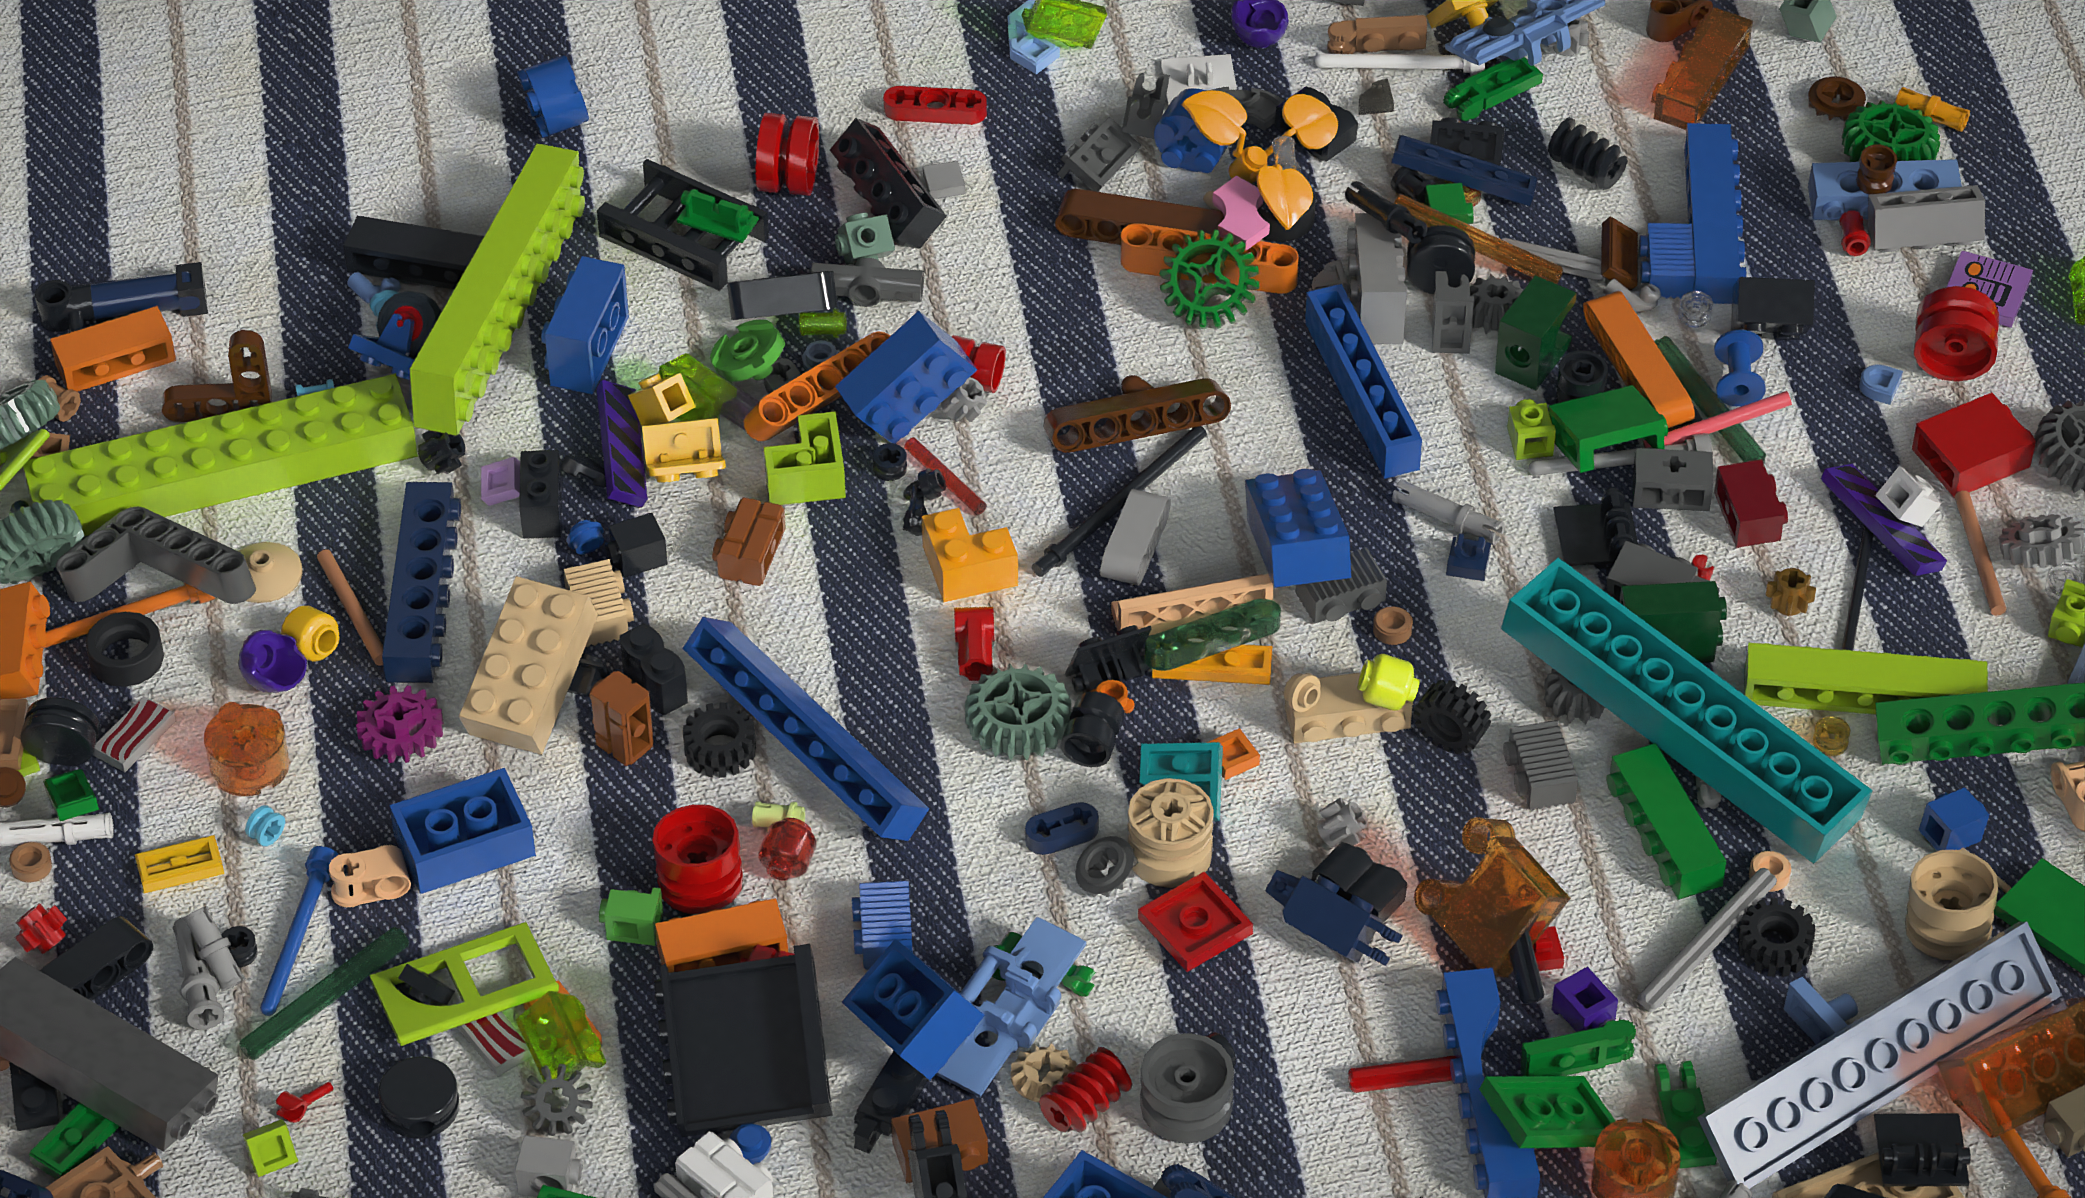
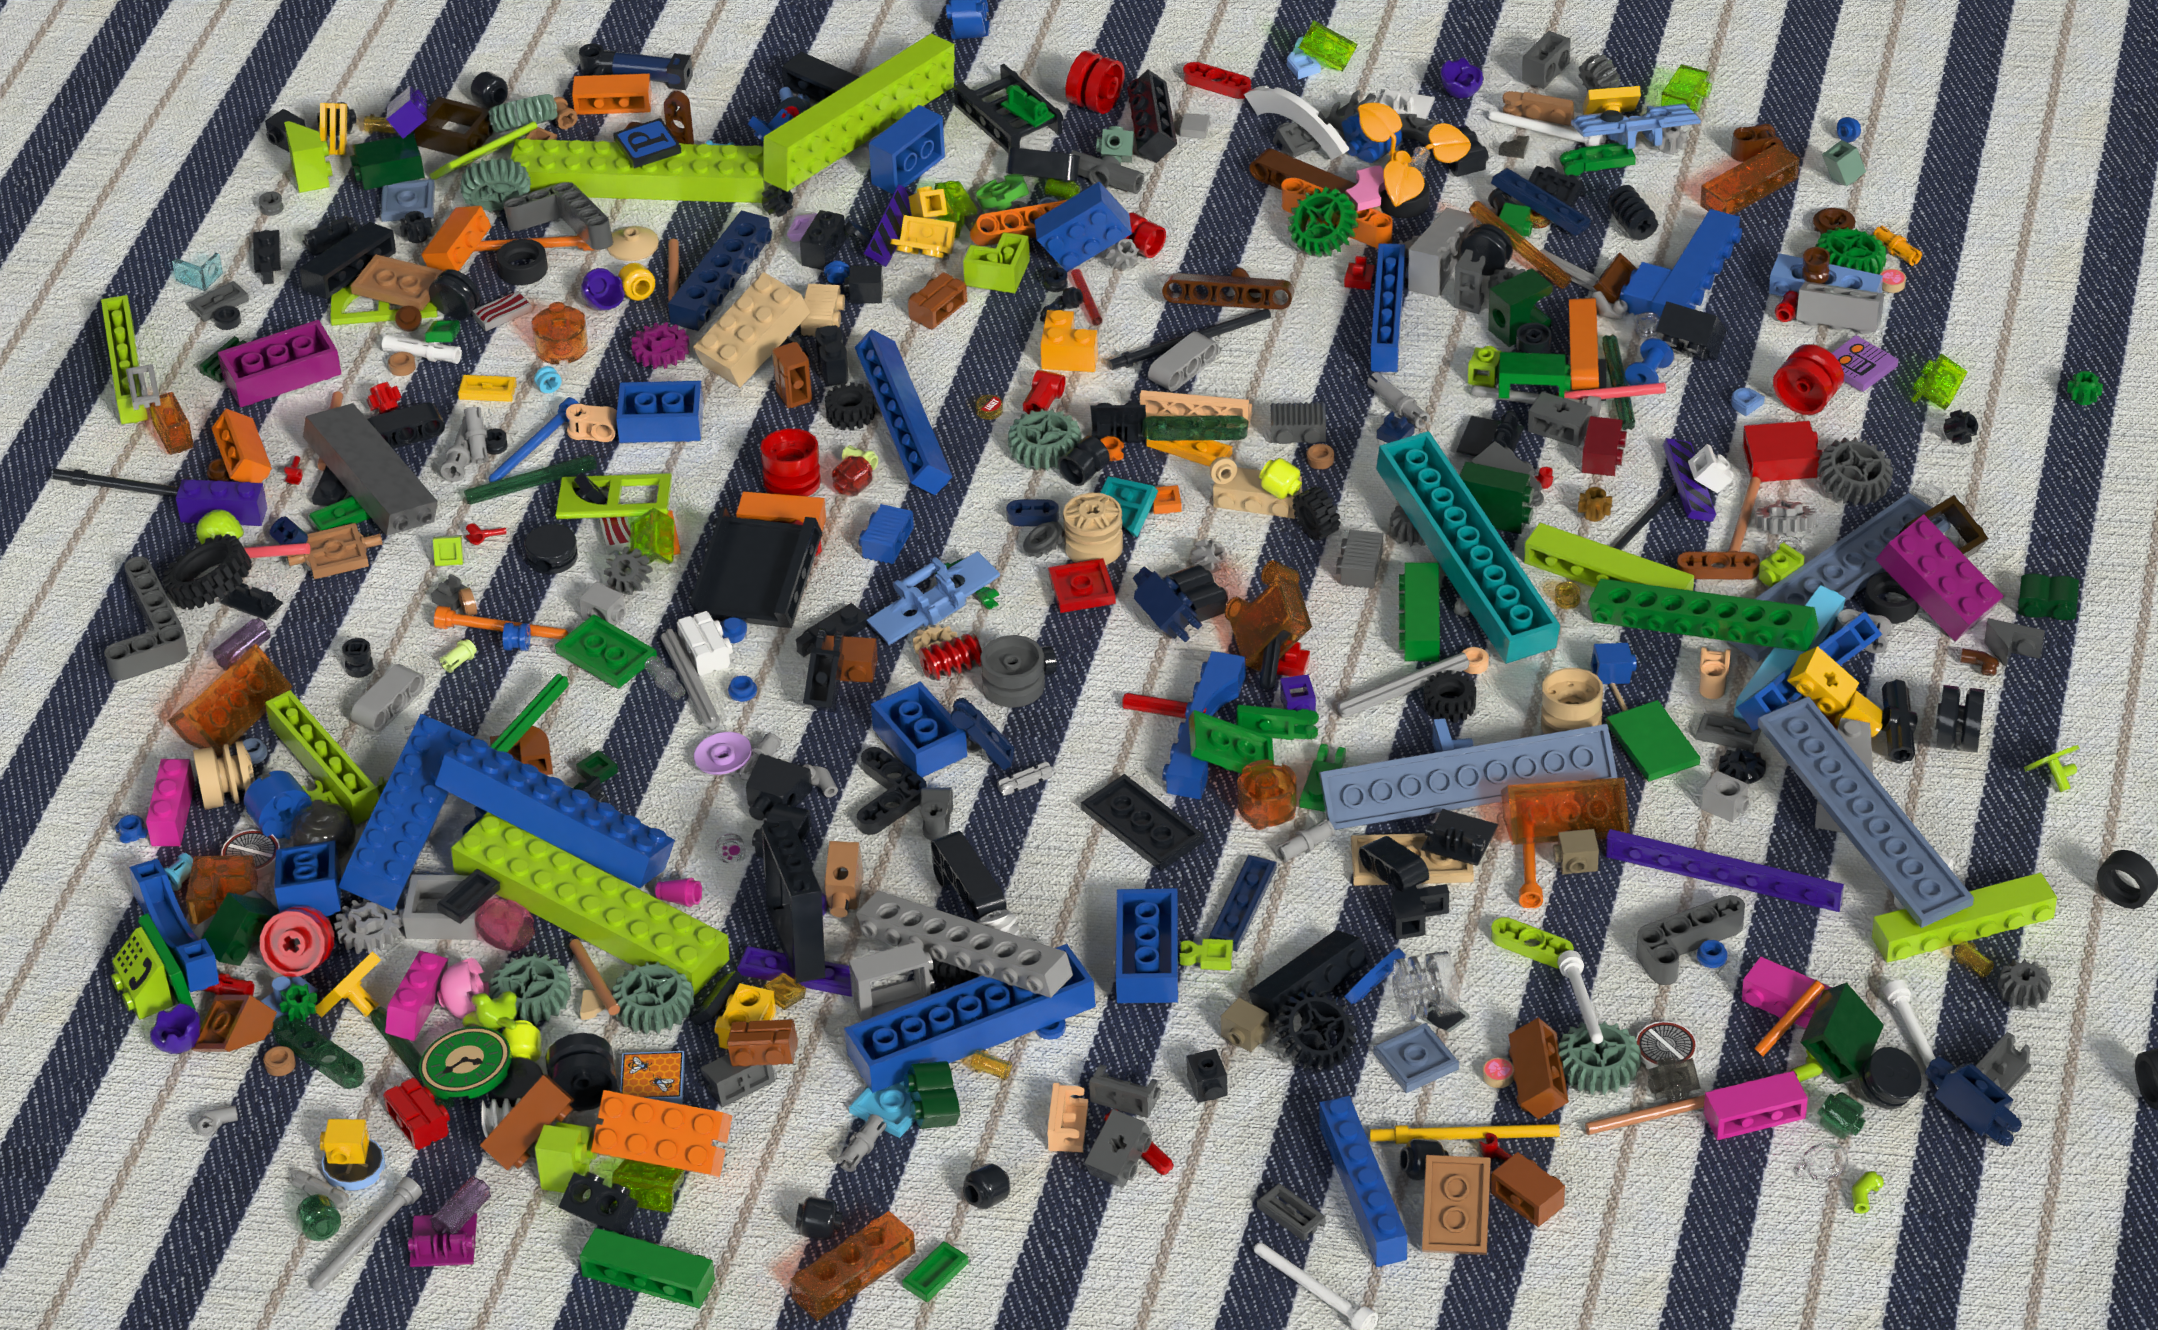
camera: 25 degrees right, 5 degrees down
bright green brick [599,888,663,946] -> none
blue brick [842,938,985,1080] -> none
blue brick [1245,469,1351,588] -> none
black pin [1345,181,1427,244] -> none
none -> tile [613,118,682,168]
none -> clear yellow tile [976,395,1003,420]
none -> white tile [1244,86,1349,160]
none -> red tile [1344,256,1375,290]
none -> dark orange beam [1677,552,1760,580]
none -> tile [1880,269,1906,293]

